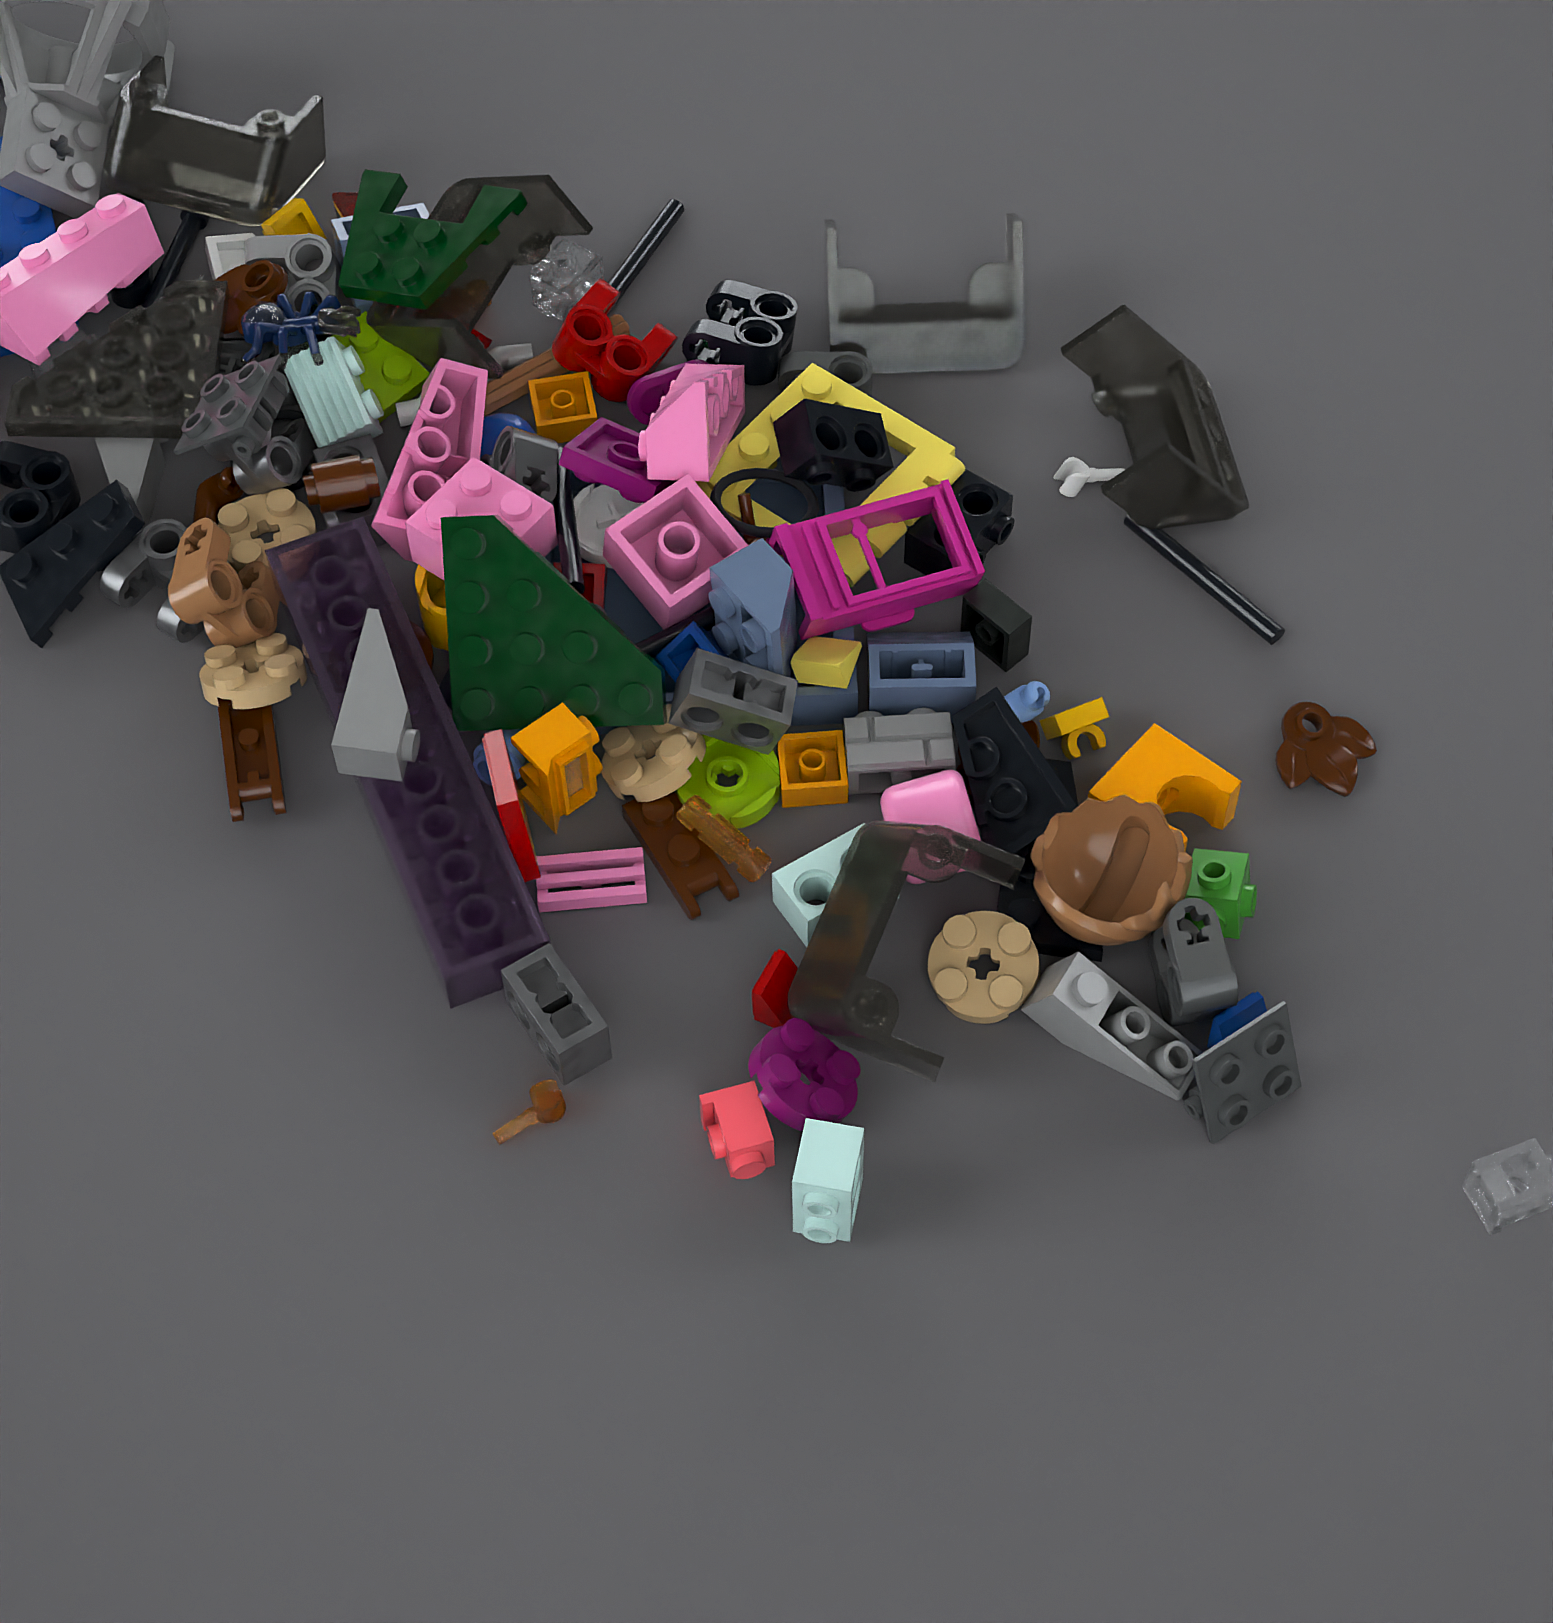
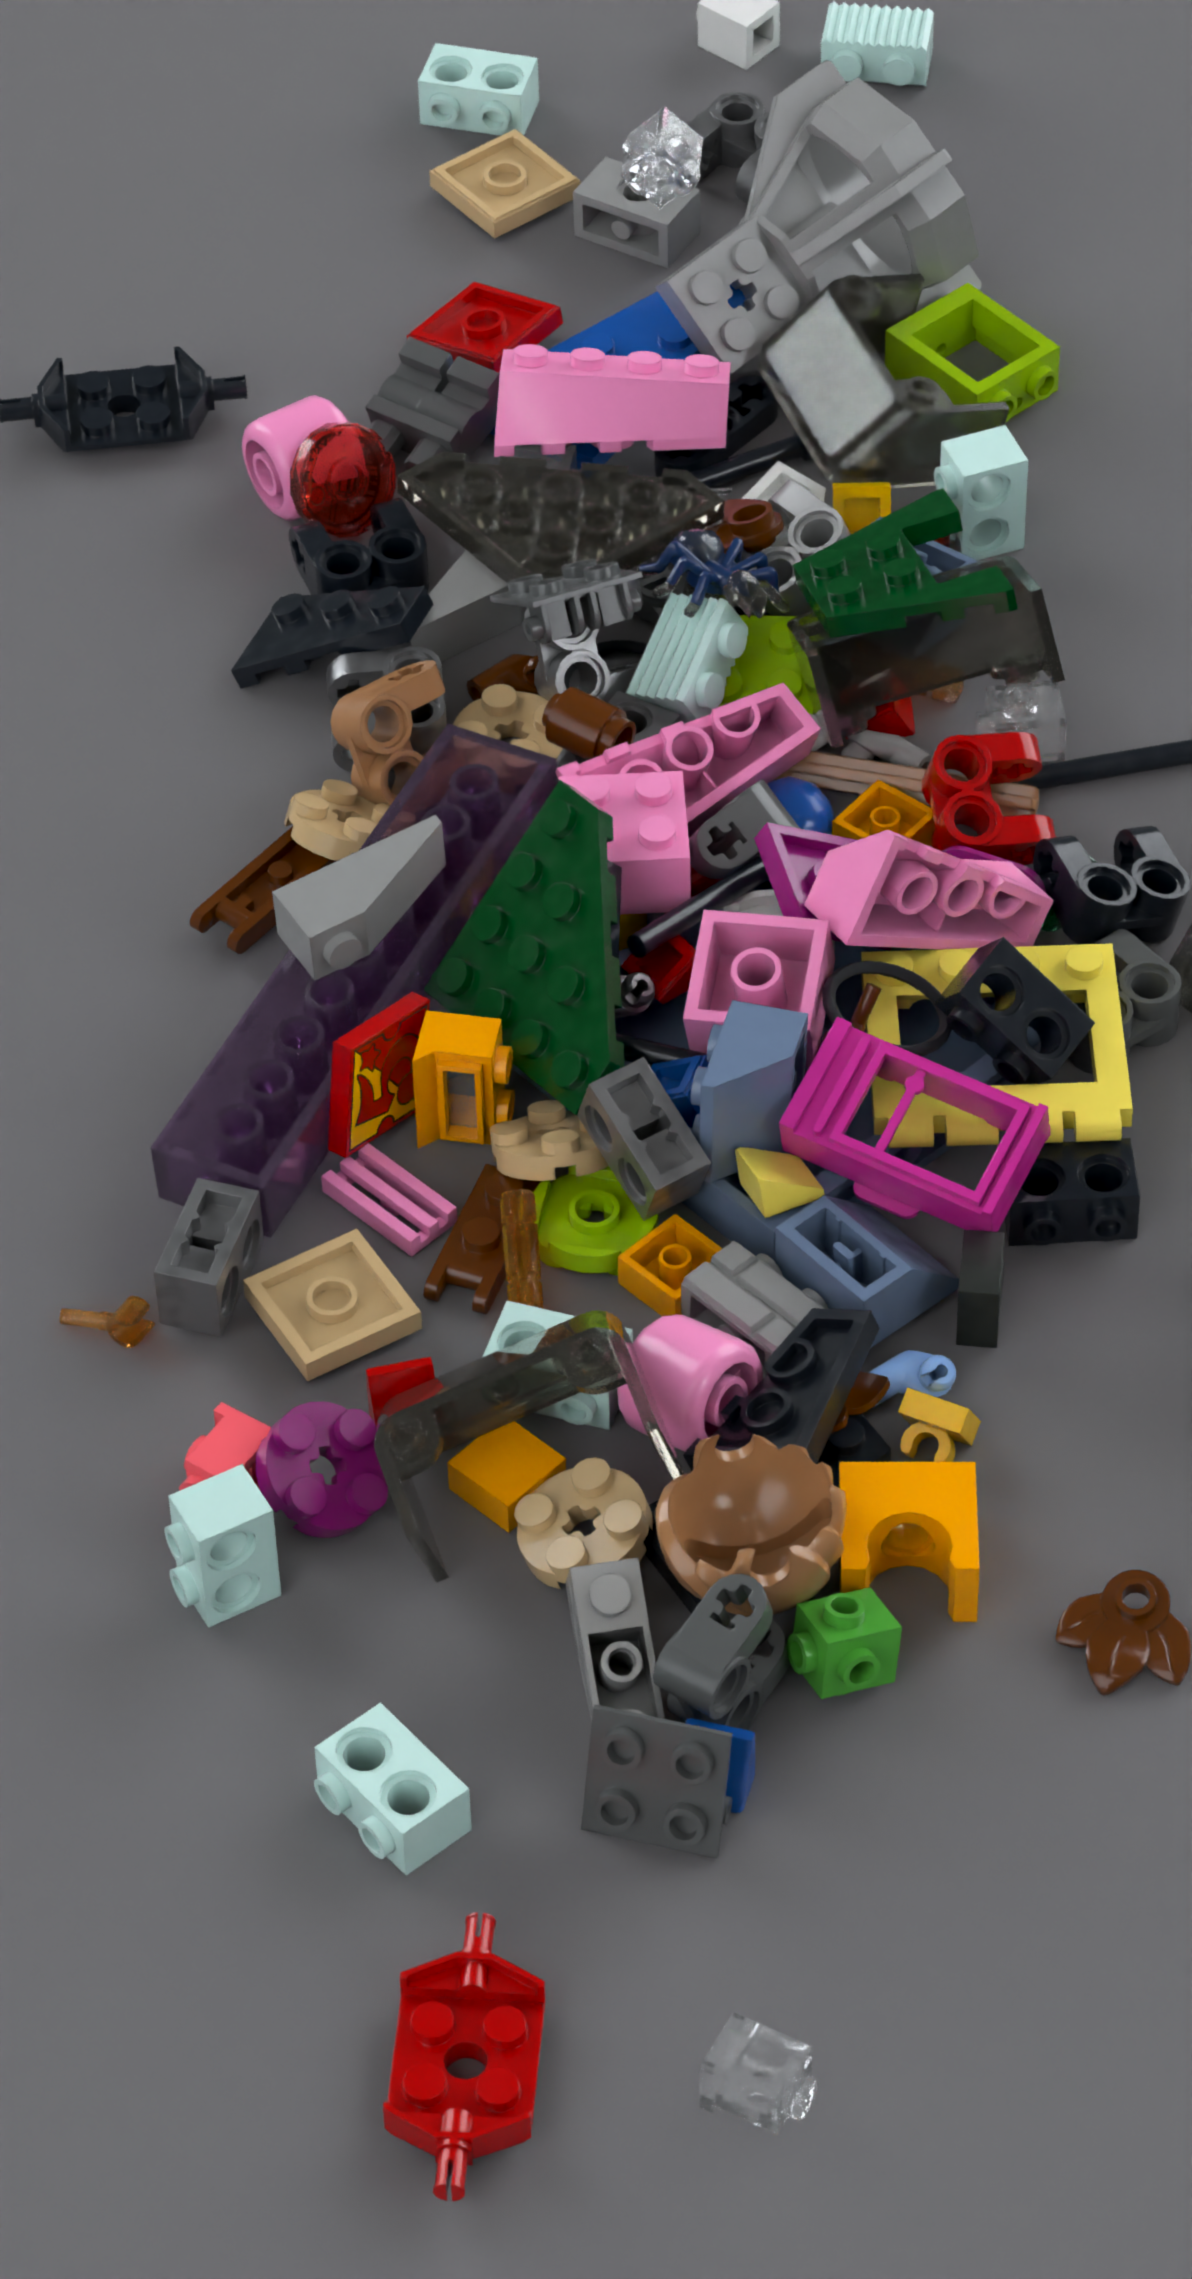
camera: 50 degrees right, 10 degrees down
none -> tan plate [243,1228,422,1381]
none -> light aqua brick [314,1703,472,1875]
none -> red plate [383,1912,546,2201]
none -> light orange piece [447,1415,566,1533]
none -> lime window [885,283,1060,434]
none -> light aqua brick [934,425,1028,560]

